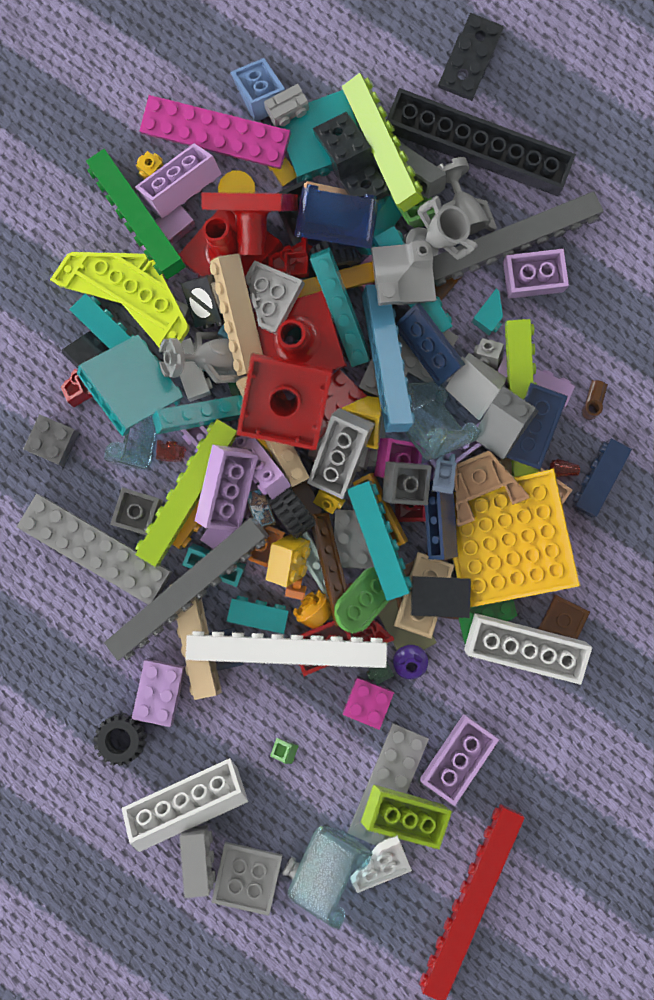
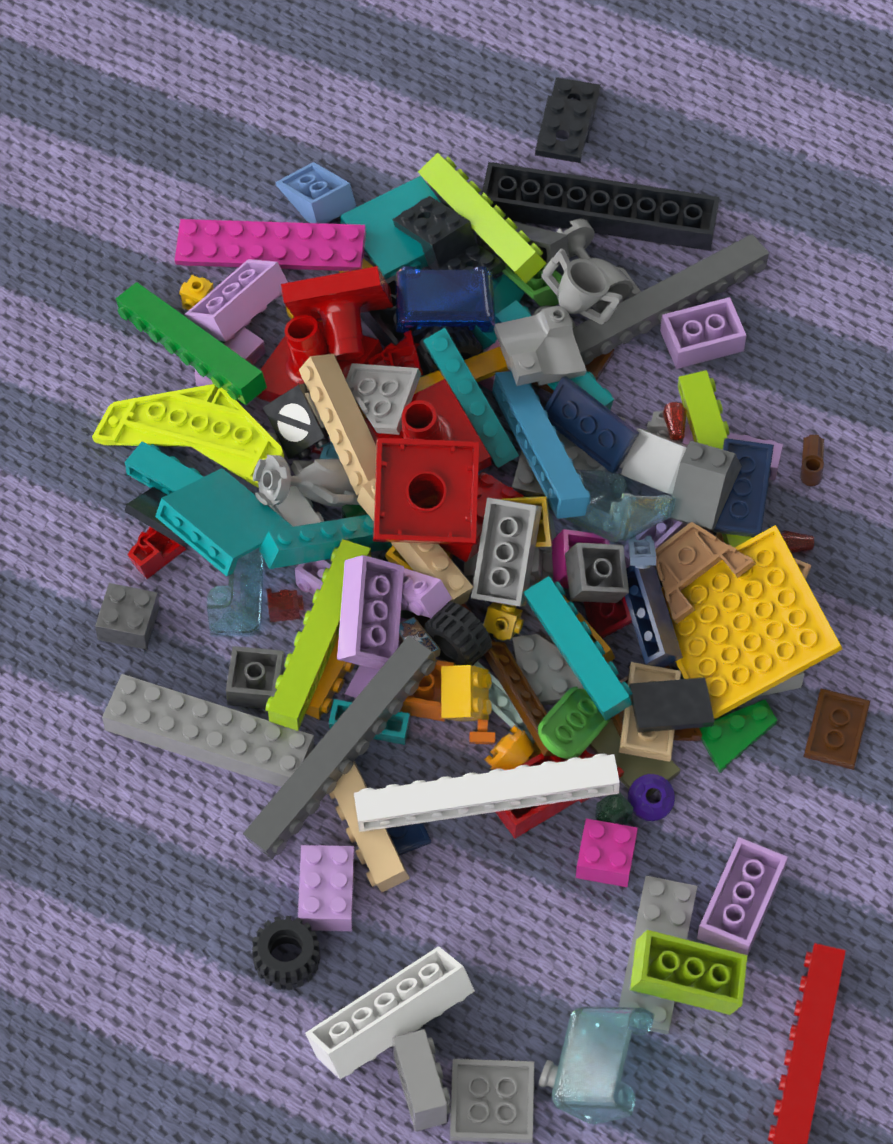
camera: 10 degrees left, 25 degrees down
teal brick [227,596,289,634] -> none
light grey brick [264,84,309,127] -> none
bright green slope [270,738,298,764] -> none
white plate [350,836,412,893] -> none
white brick [464,613,592,685] -> none
teal slope [471,288,503,335] -> none
dark blue brick [572,438,632,518] -> none
none -> clear red cone [662,402,687,440]

